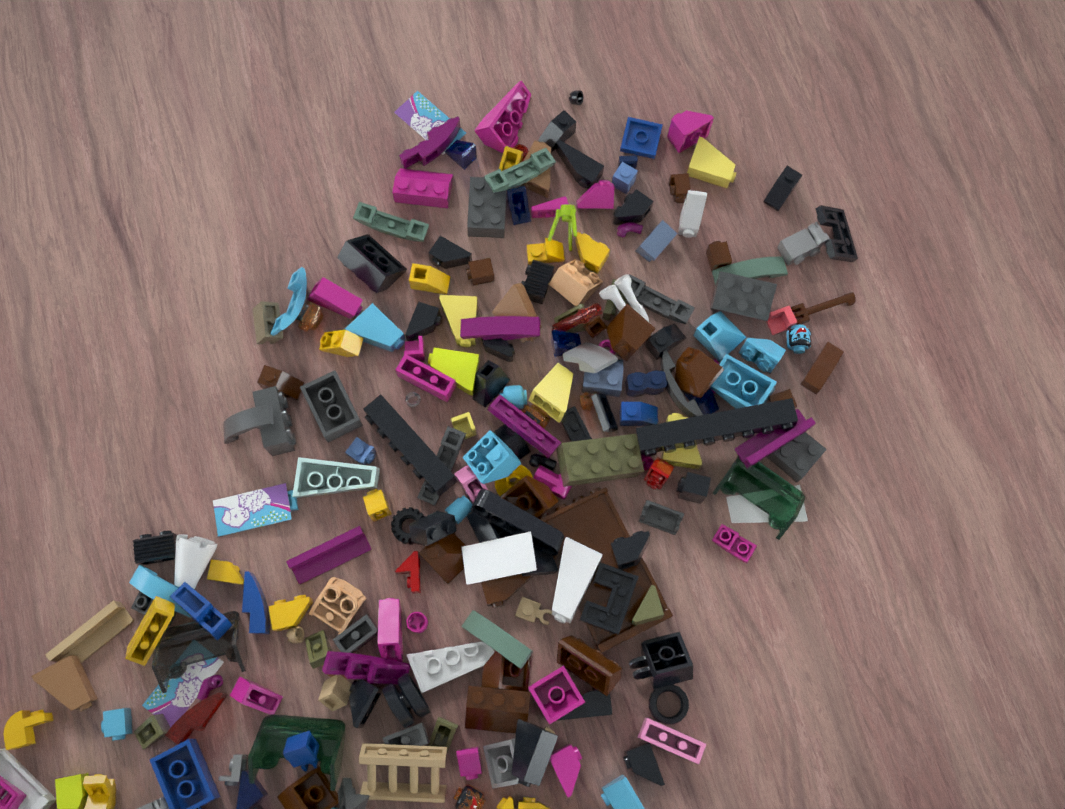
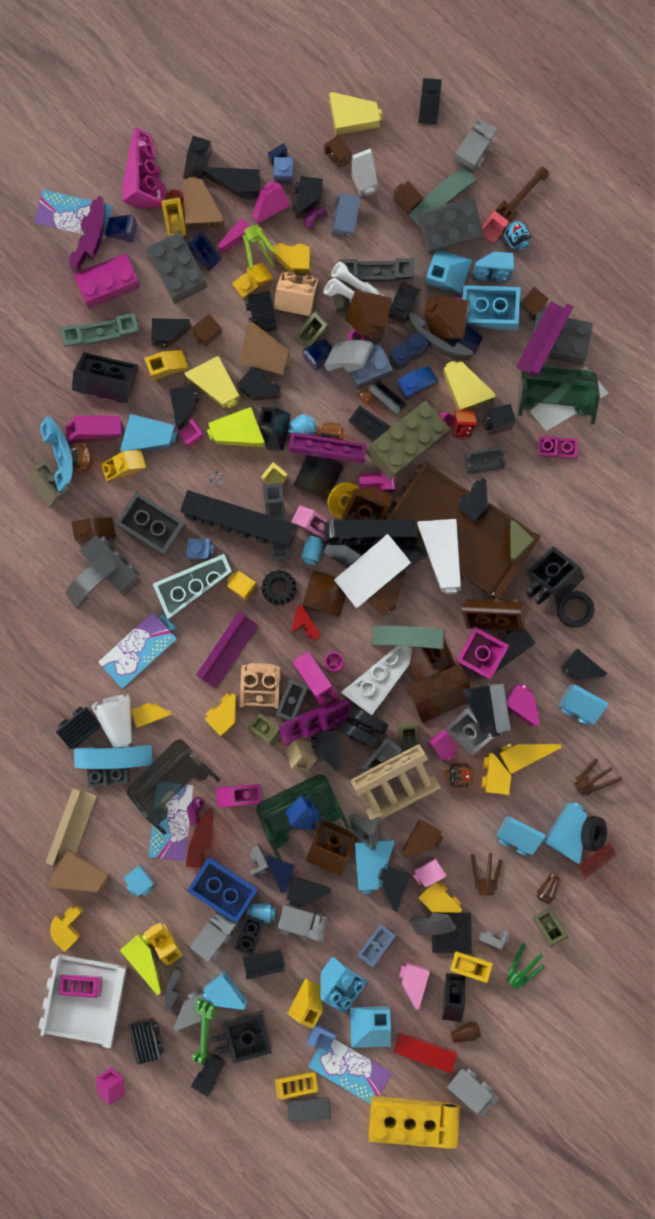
camera: 30 degrees left, 10 degrees up
yellow brick [125,596,175,666] -> none
olive slope [134,714,173,750] -> none
blue slope [169,582,232,641] -> none
blue slope [242,571,270,634] -> none
tan hinge [286,627,305,644] -> none
dark pink brick [396,354,457,402] -> none
black brick [409,511,457,546] -> none
magenta slope [460,316,540,340] -> none
medium azure slope [463,430,521,484] -> none
sand green slope [484,148,556,192] -> none
tan plate [515,597,552,625] -> none
light yellow slope [528,363,573,423] -> none
black arm [529,453,557,470] -> none
clear red pin [552,303,602,336] -> none
black hinge [569,90,584,105] -> none
black plate [580,562,639,635] -> none
reddish brown slope [583,315,607,338] -> none
blue plate [620,117,663,159] -> none
black brick [636,398,798,457] -> none
bright pink brick [637,718,706,764] -> none
dark pink slope [667,110,714,153] -> none
reddish brown slope [800,342,844,394] -> none
black plate [815,205,858,262] -> none

